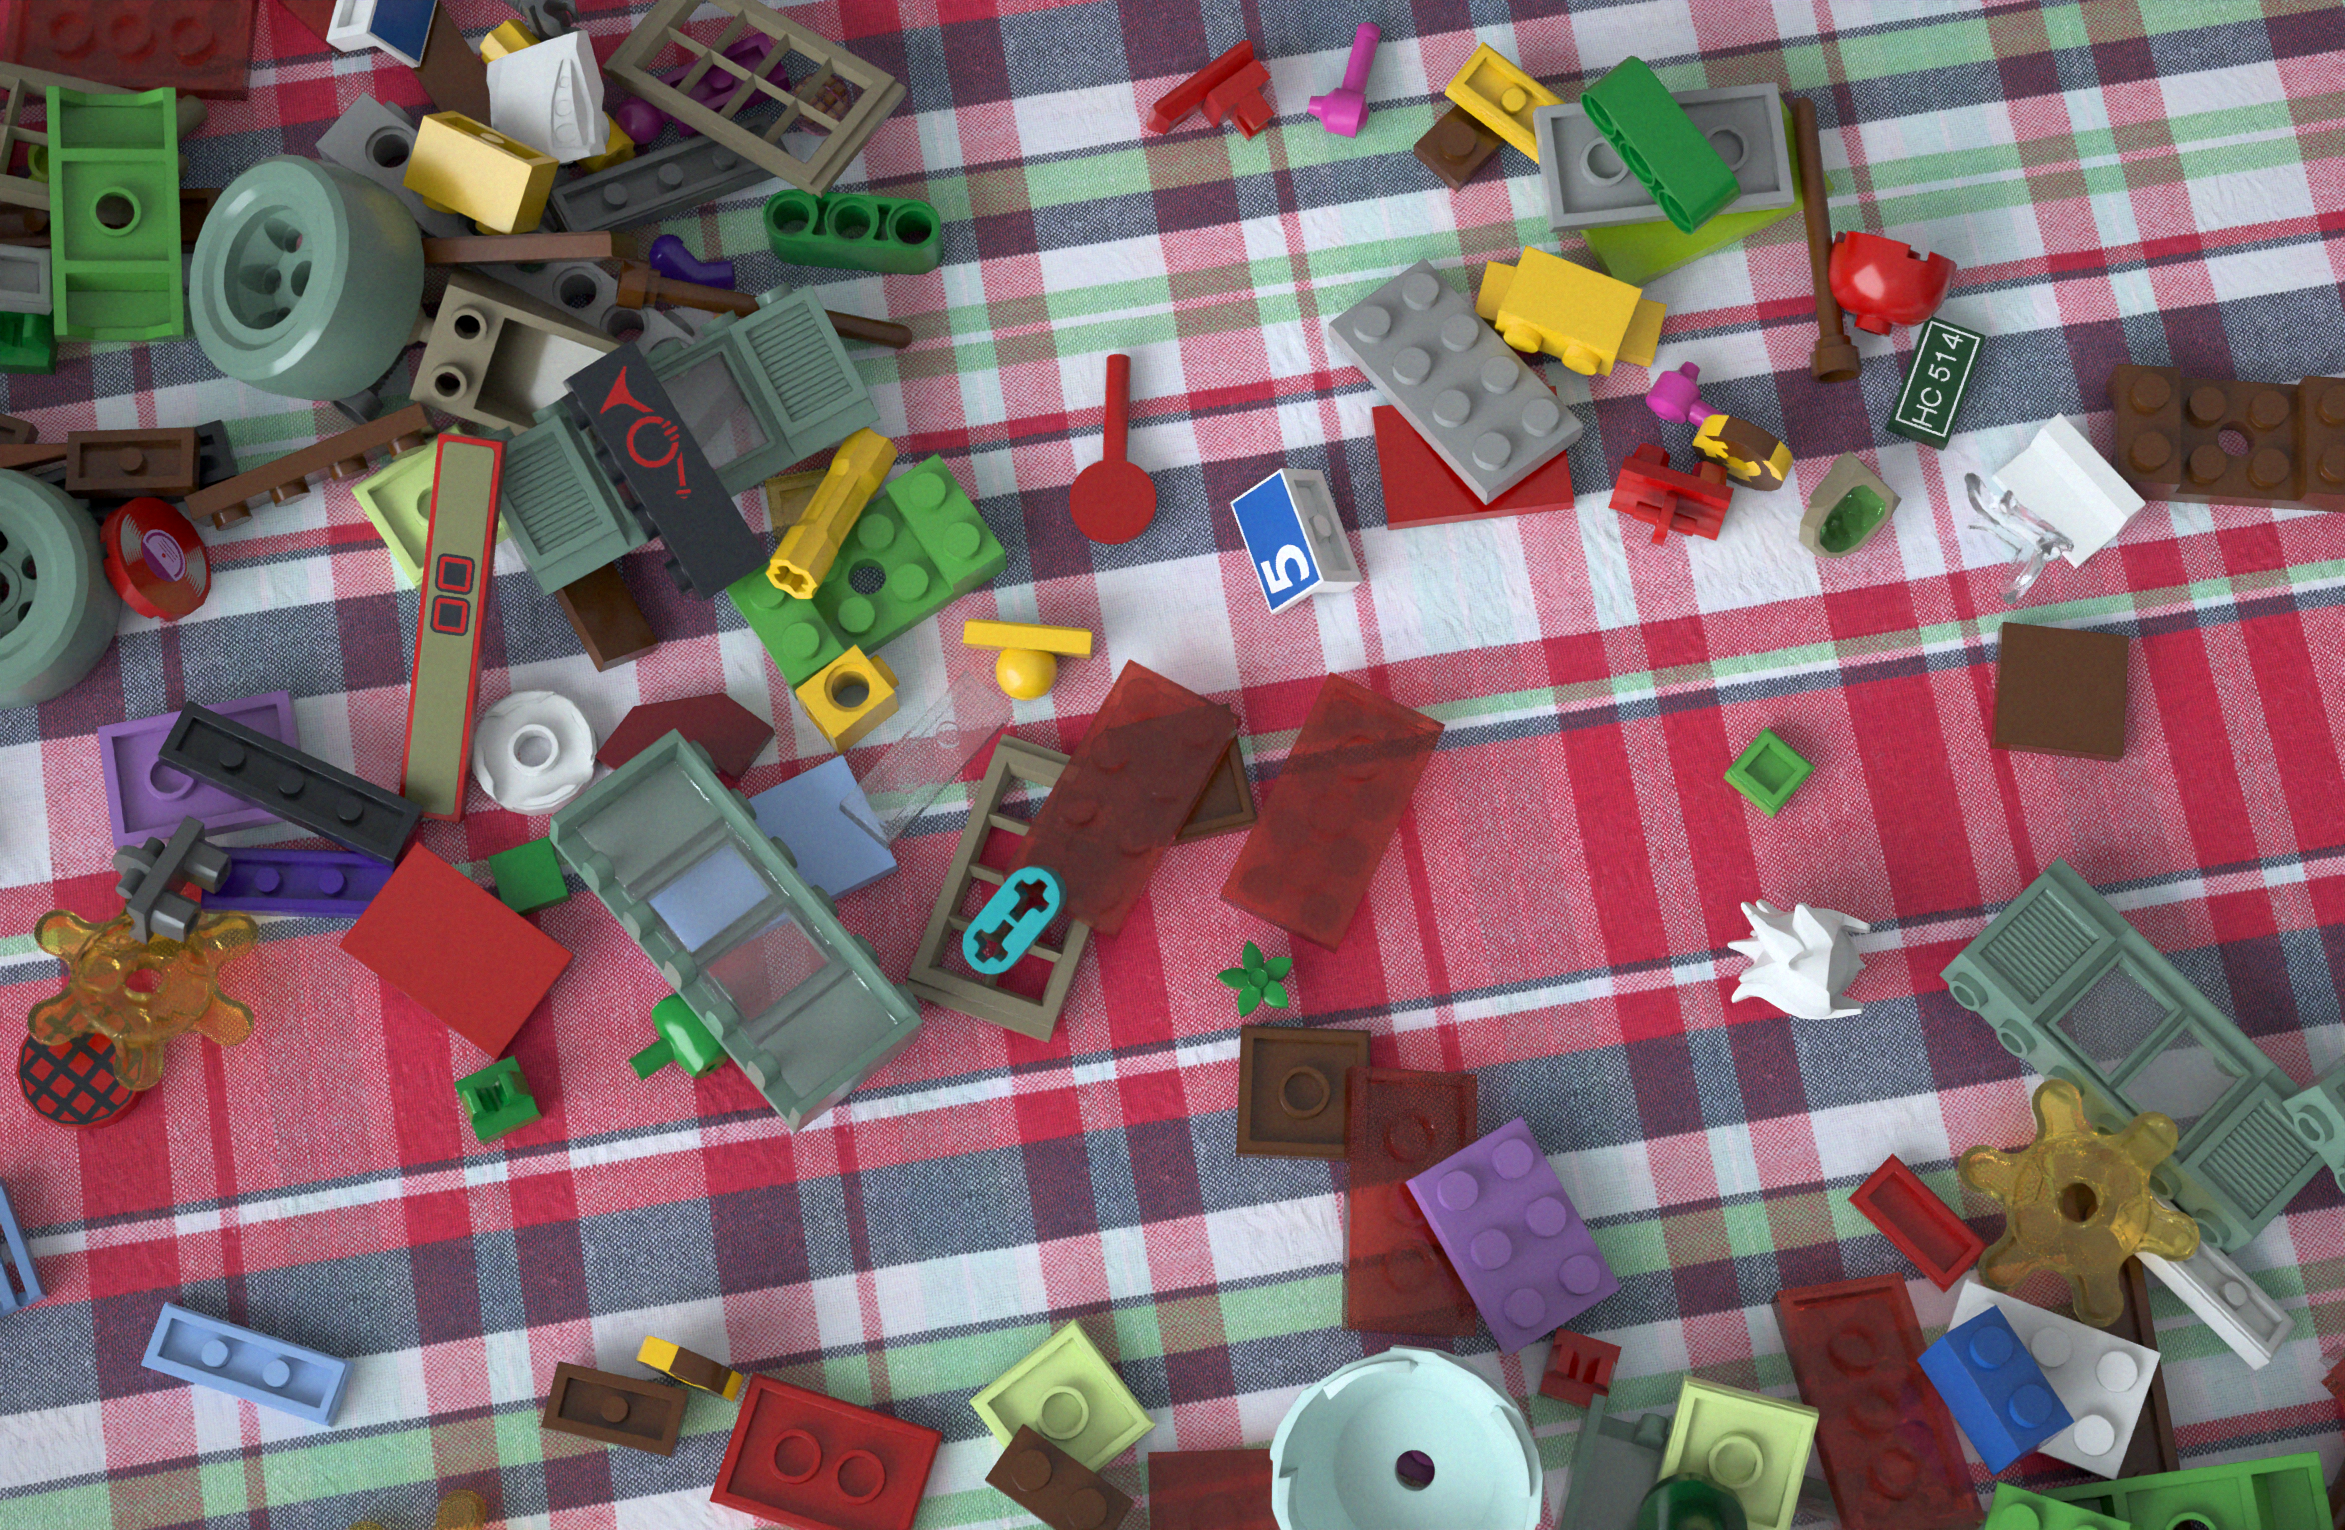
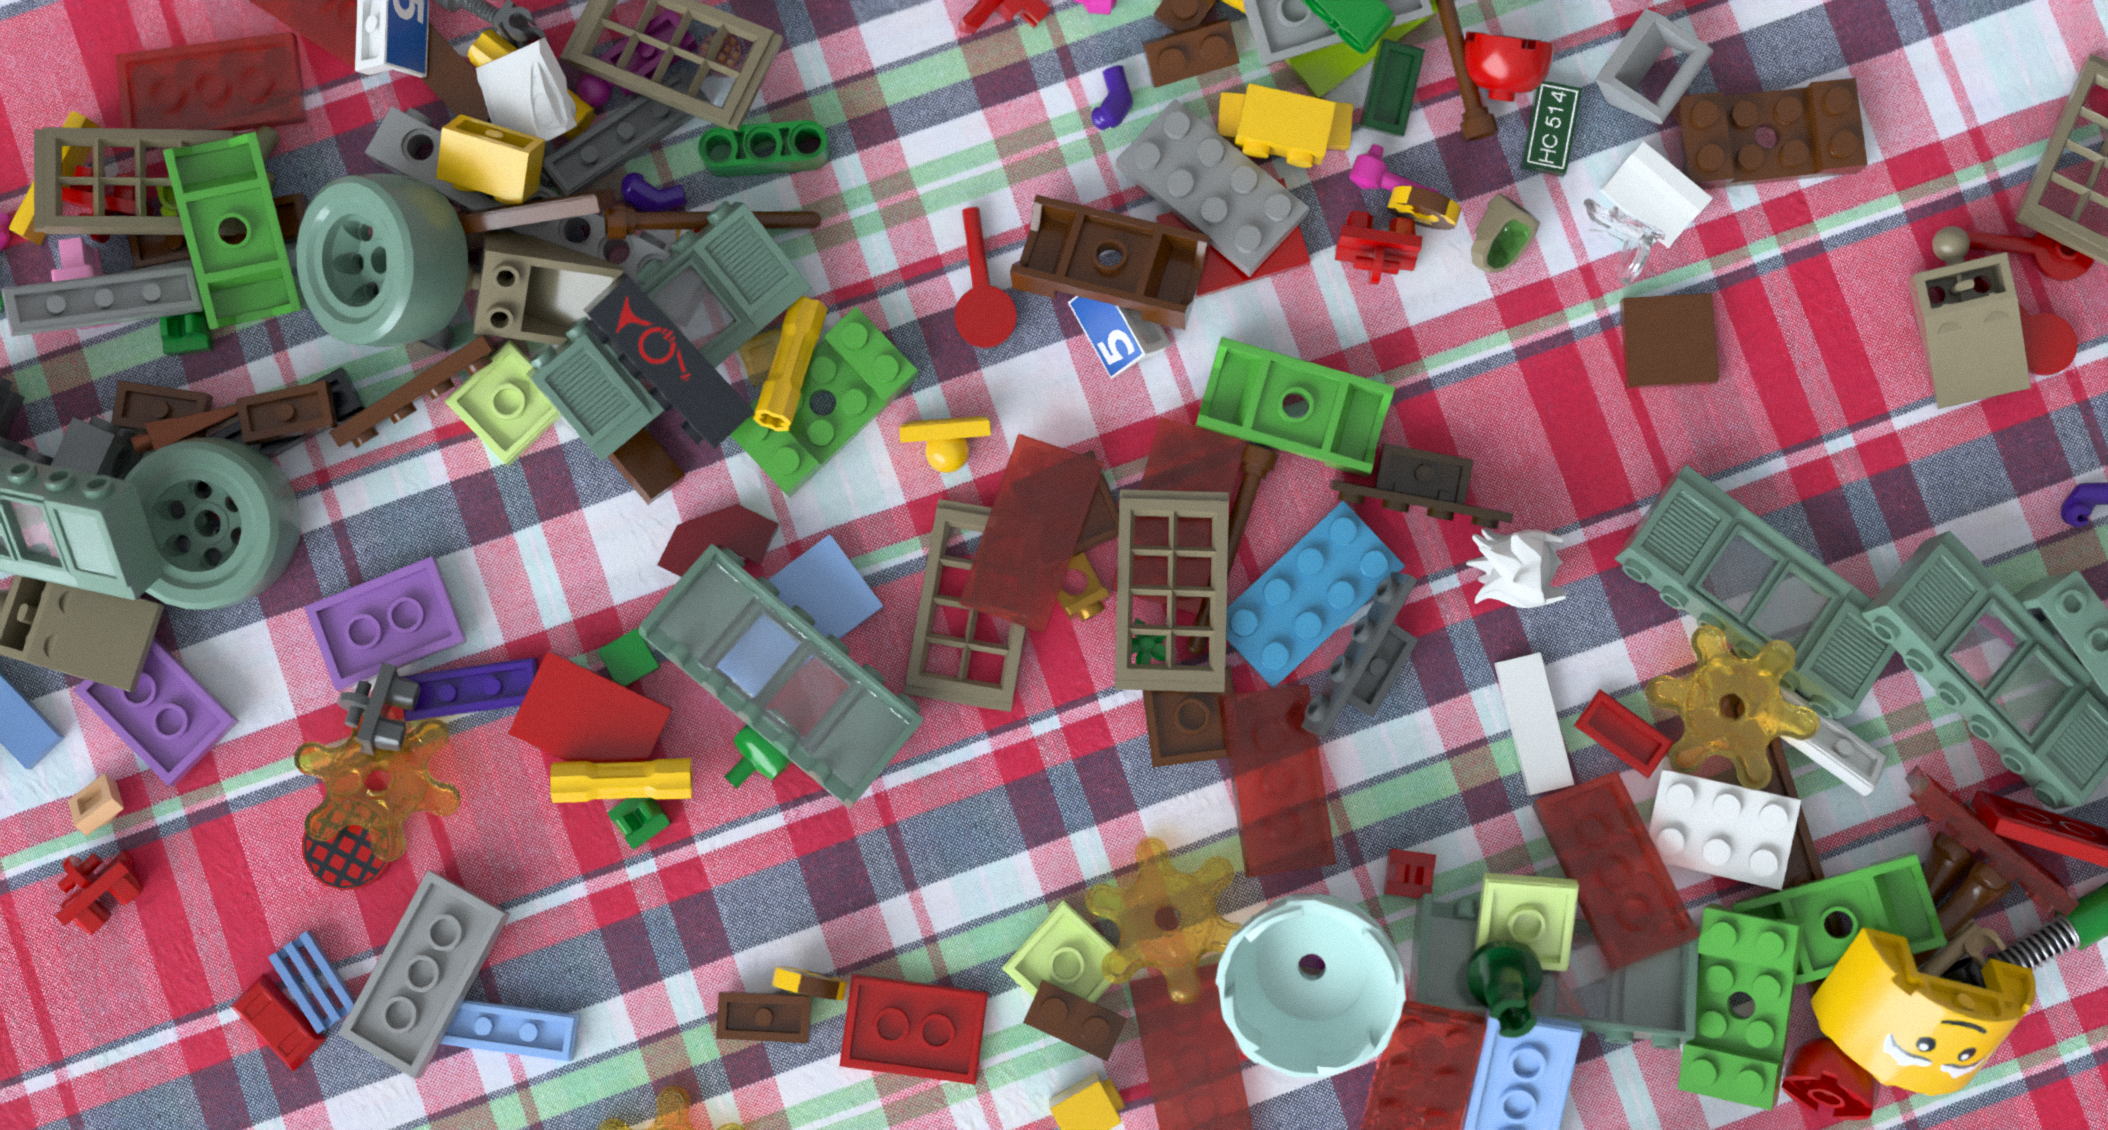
camera: 10 degrees left, 10 degrees up
red tile [100,497,211,622] -> none
black plate [157,700,424,869] -> none
olive tile [399,432,508,823] -> none
white tile [471,688,599,816] -> none
yellow brick [795,644,899,756] -> none
clear tile [839,670,1014,851] -> none
teal beam [962,864,1067,975] -> none
medium lavender plate [1406,1116,1621,1356] -> none
bright green tile [1723,727,1816,819] -> none
blue brick [1917,1305,2075,1476] -> none
none -> light grey plate [339,870,510,1079]
none -> yellow axle [550,758,693,803]
none -> reddish brown piece [1010,195,1210,330]
none -> pearl gold bracket [1045,552,1110,622]
none -> clear yellow plate [1085,837,1243,1004]
none -> dark purple arm [1091,65,1133,130]
none -> dark tan piece [1115,489,1229,693]
none -> reddish brown plate [1142,18,1240,88]
none -> reddish brown piece [1187,444,1279,655]
none -> bright green piece [1195,337,1395,478]
none -> dark azure plate [1226,501,1405,689]
none -> dark grey bracket [1301,571,1419,738]
none -> dark brown bracket [1328,443,1513,529]
none -> dark green tile [1358,38,1425,138]
none -> white tile [1494,652,1574,796]
none -> light grey tile [1595,8,1713,124]

